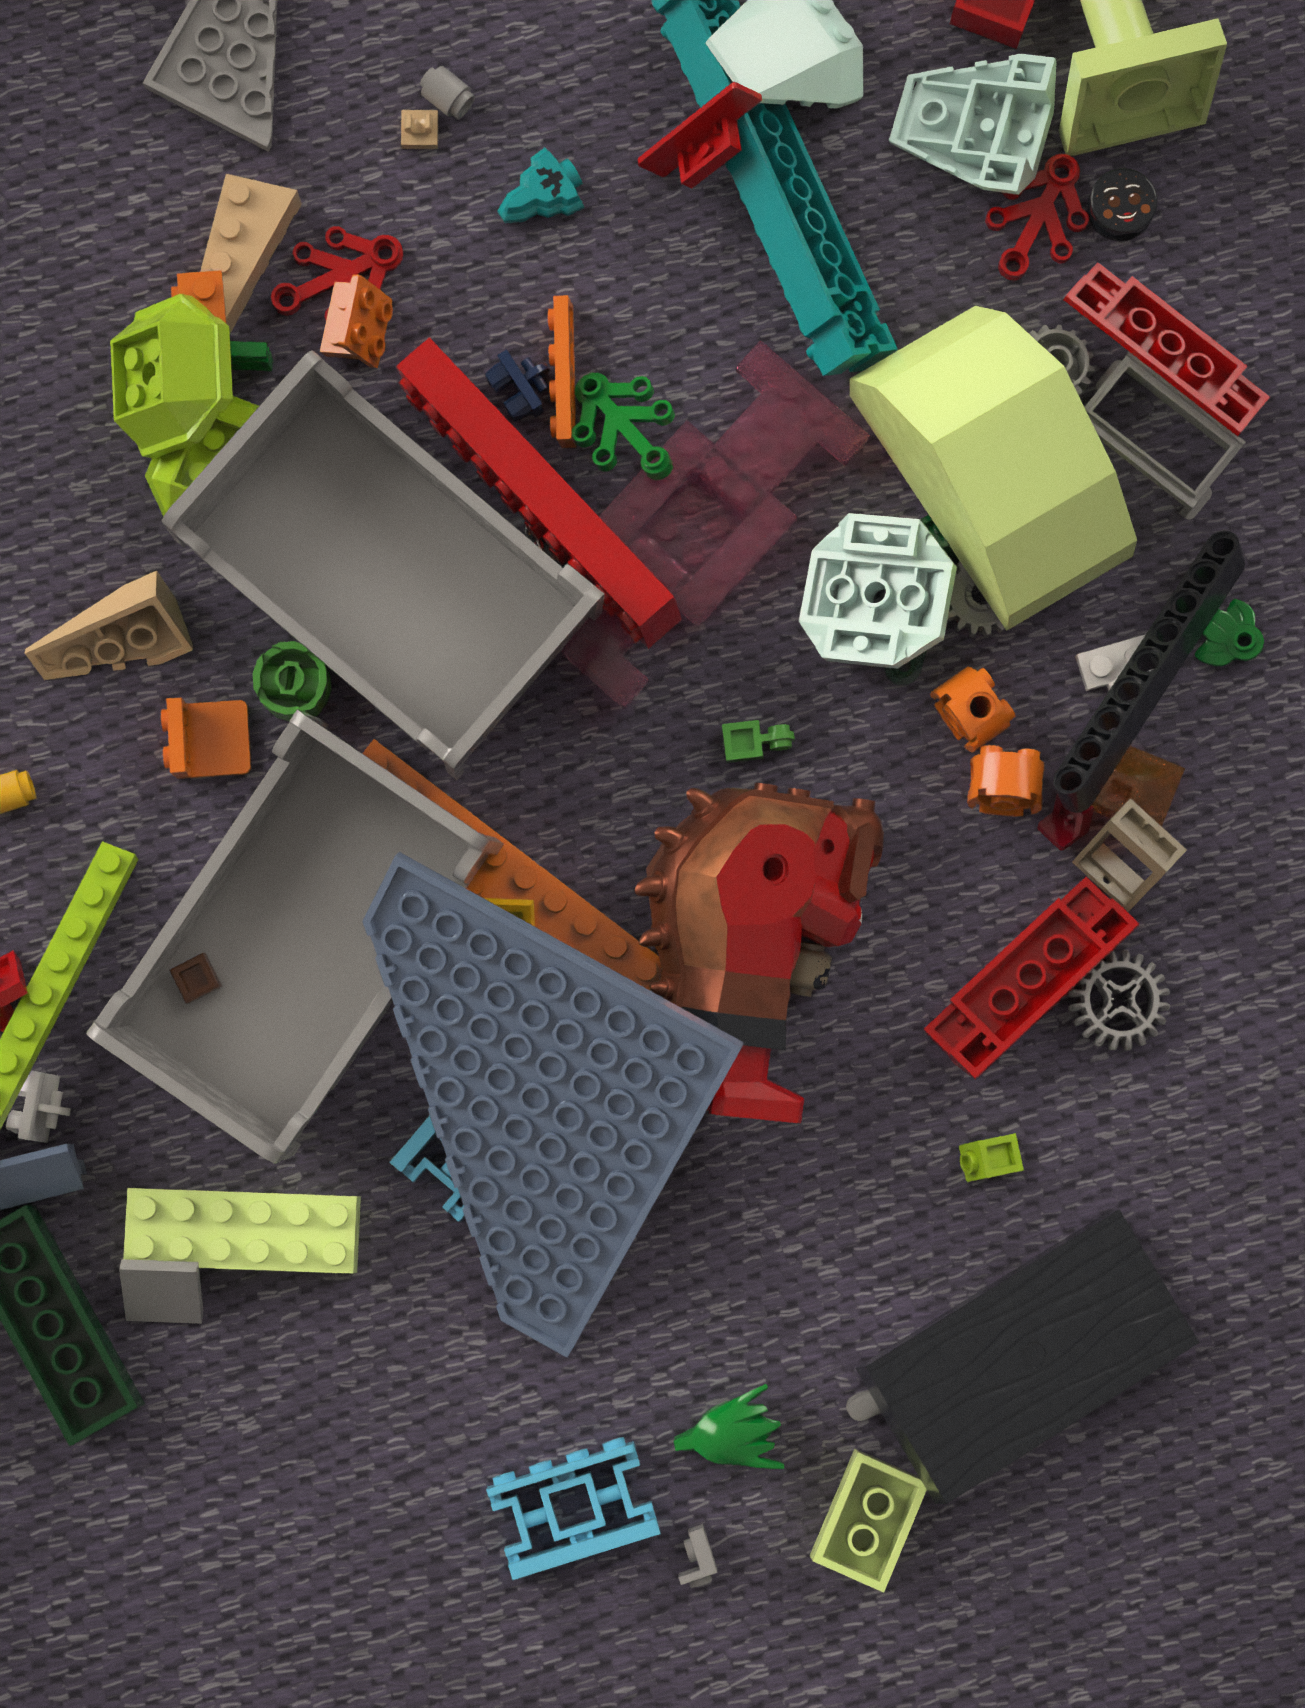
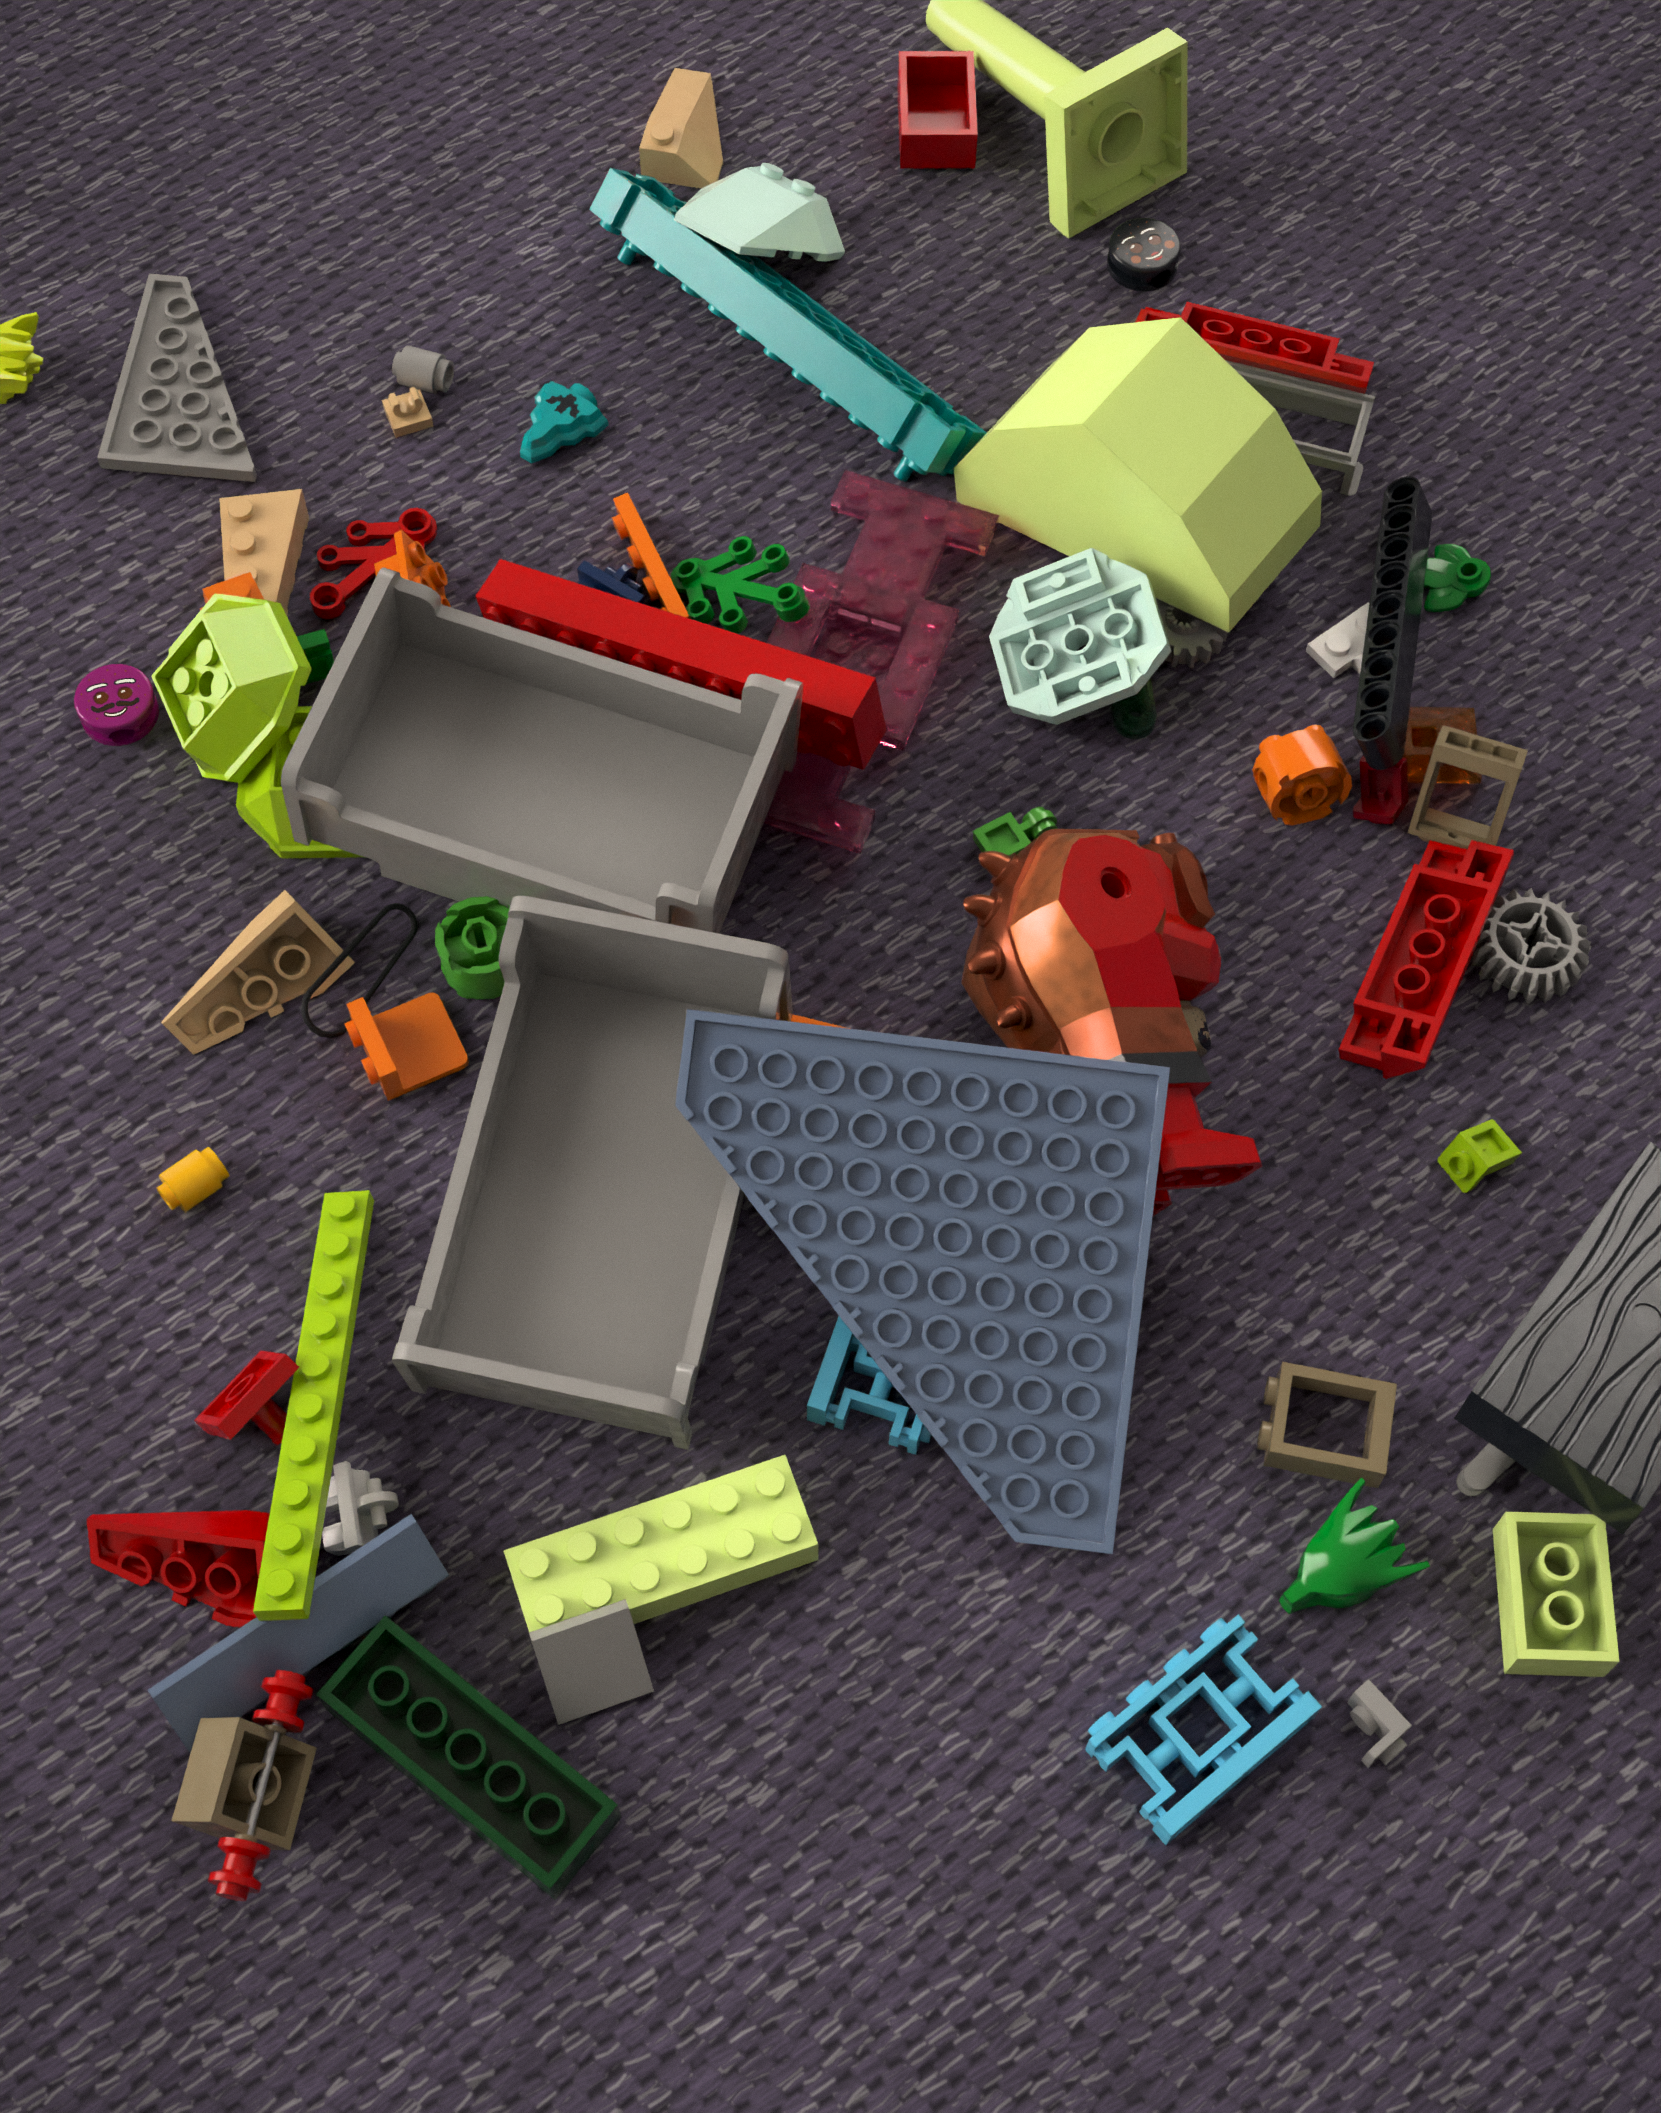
camera: 20 degrees left, 20 degrees down
reddish brown tile [169,953,222,1004] -> none
red bracket [638,82,762,189] -> none
light aqua wedge [889,54,1056,195] -> none
orange brick [930,666,1016,753] -> none
red plant [985,154,1089,280] -> none
none -> magenta head [74,664,159,746]
none -> black piece [301,903,418,1038]
none -> dark tan window [1257,1362,1397,1488]

